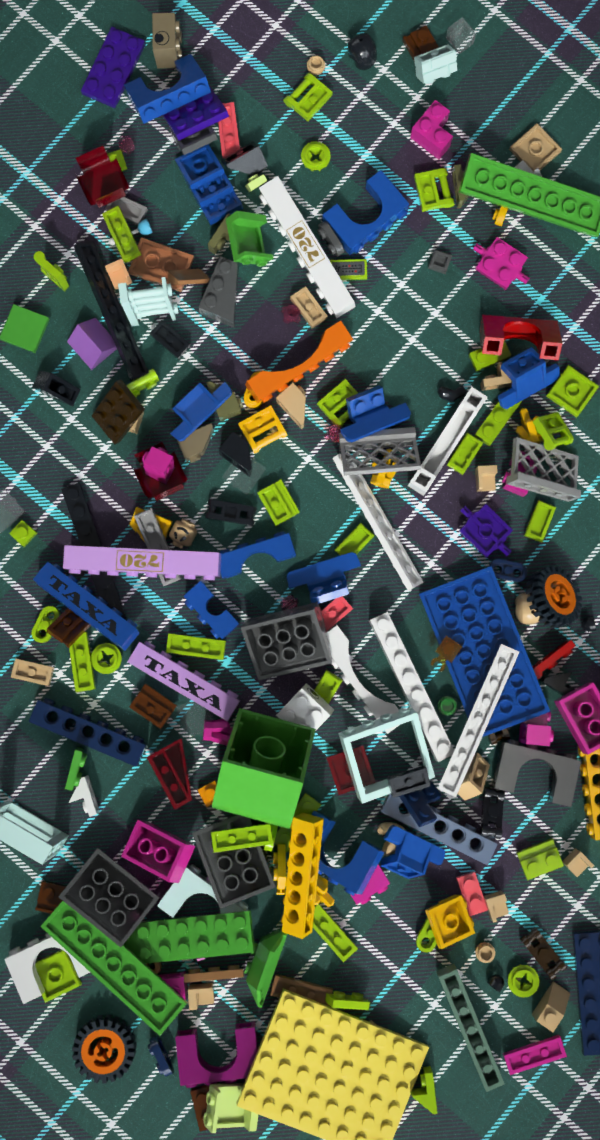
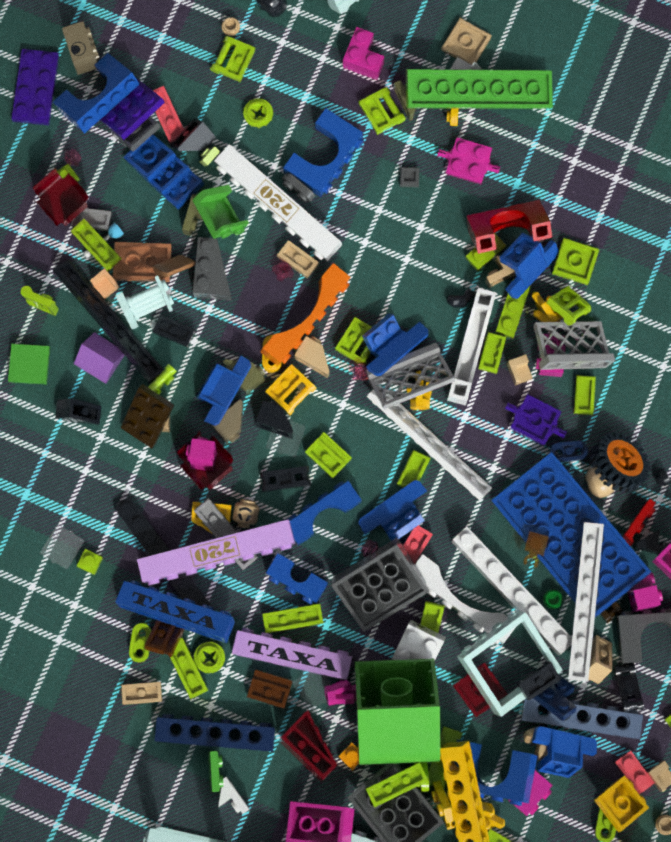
camera: 15 degrees left, 5 degrees down
tile [329,259,367,280] -> none

